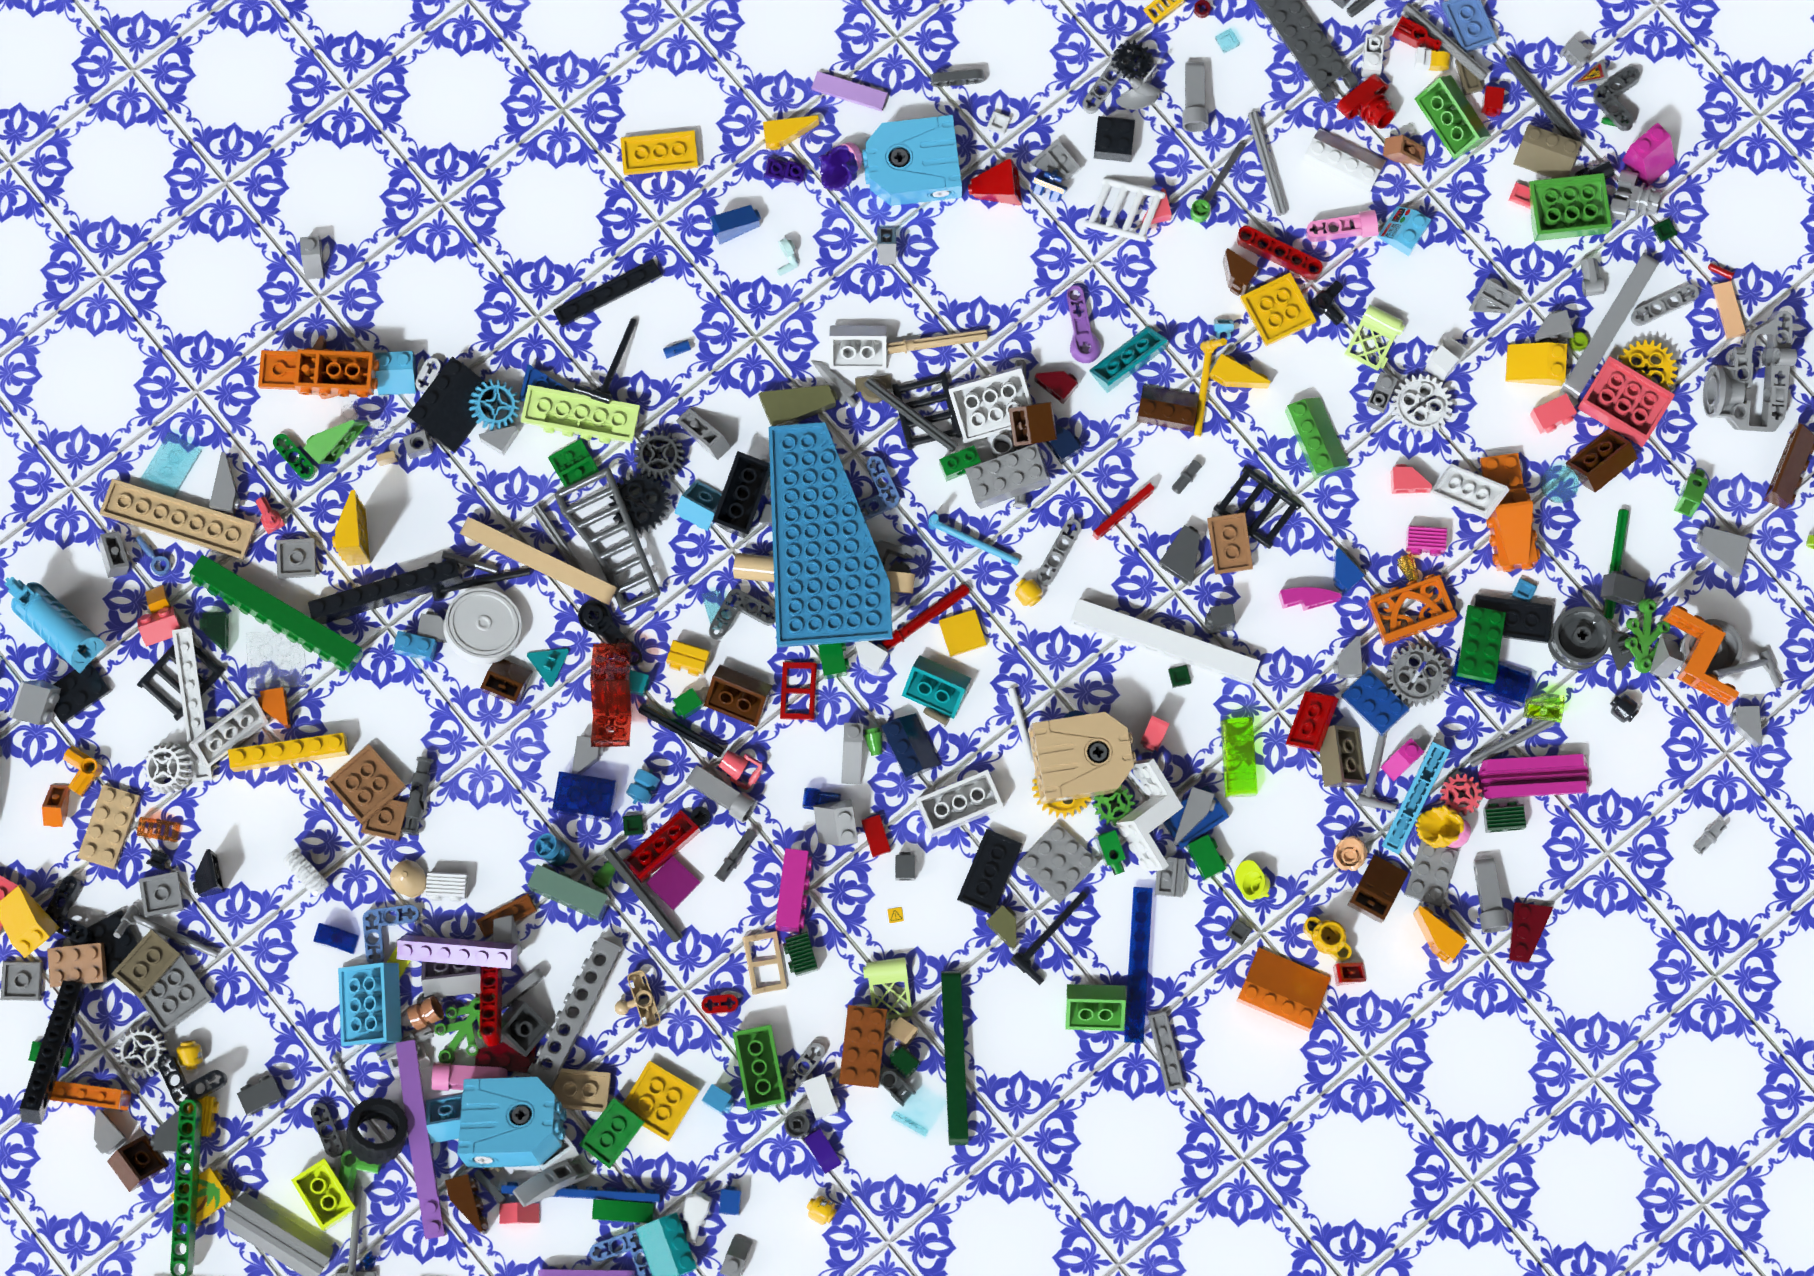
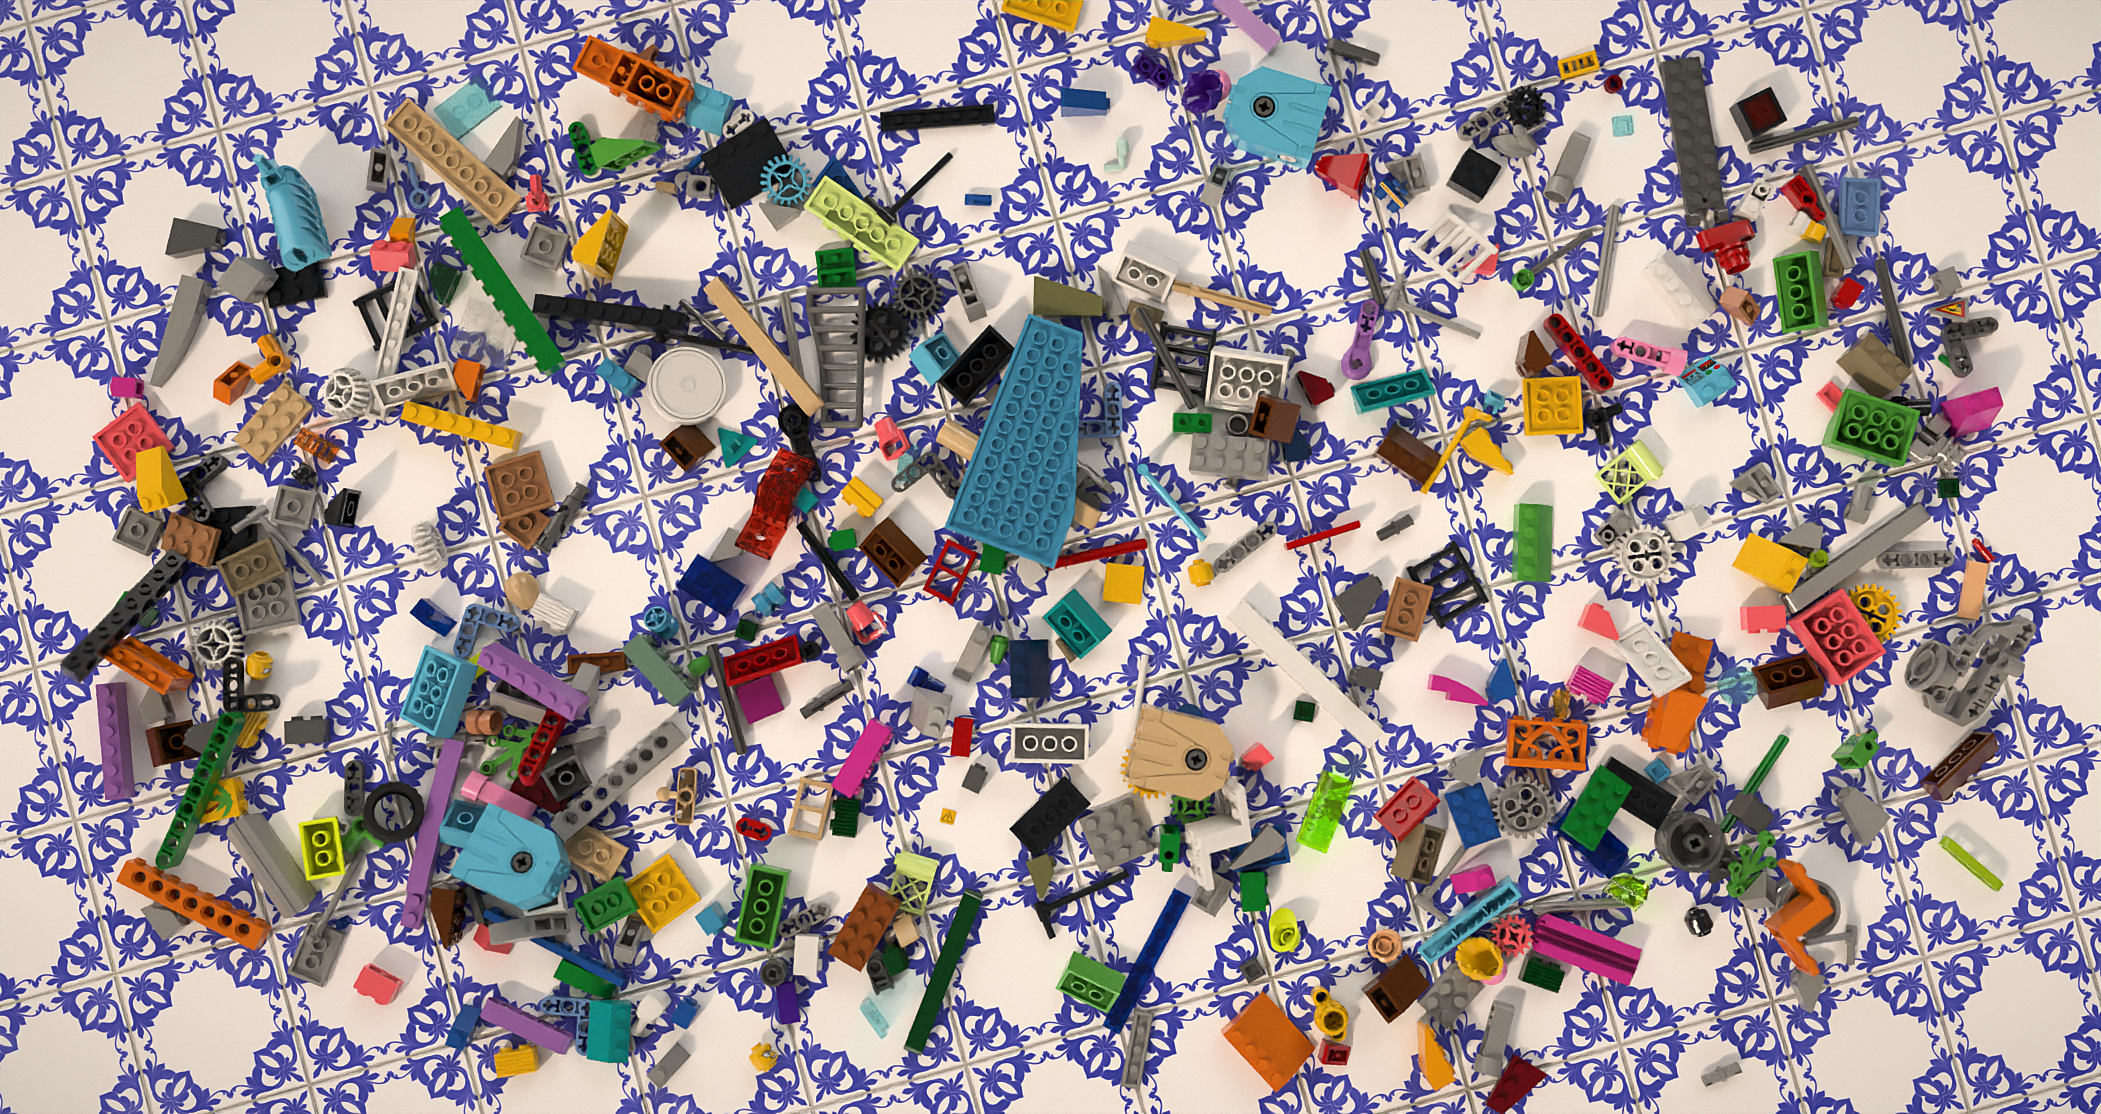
camera: 20 degrees right, 10 degrees up
none -> medium lavender brick [95,682,135,801]
none -> light grey slope [613,915,646,964]
none -> blue piece [683,150,707,174]
none -> coral piece [874,417,910,461]
none -> dark grey axle [1359,249,1386,305]
none -> light grey bar [1384,273,1481,340]
none -> light grey wing [1665,763,1720,806]

